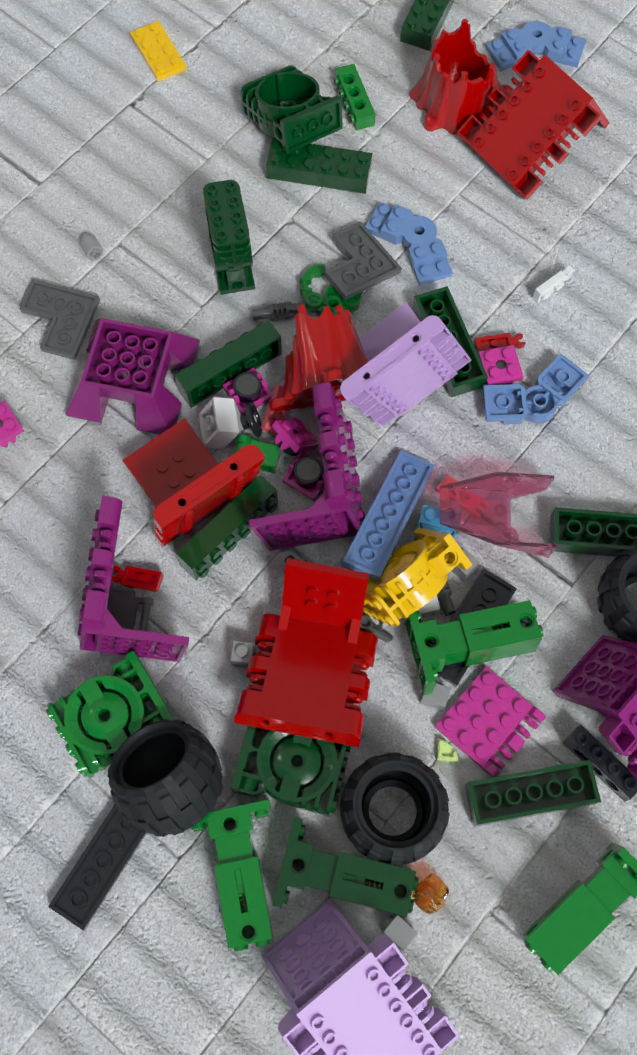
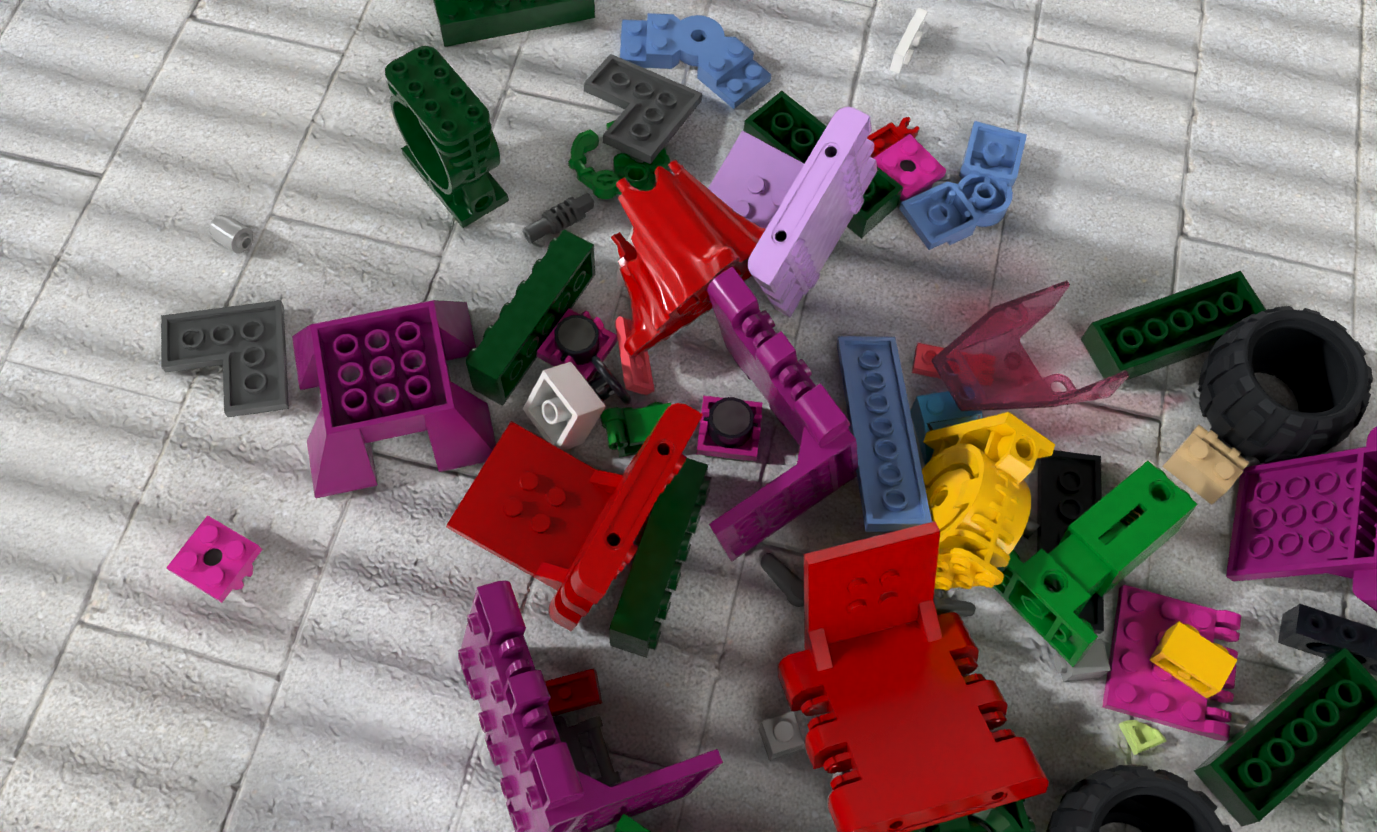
camera: 30 degrees left, 5 degrees down
dark pink piece [272,418,319,456] -> none
none -> yellow brick [1149,621,1237,698]
none -> tan brick [1162,425,1249,505]

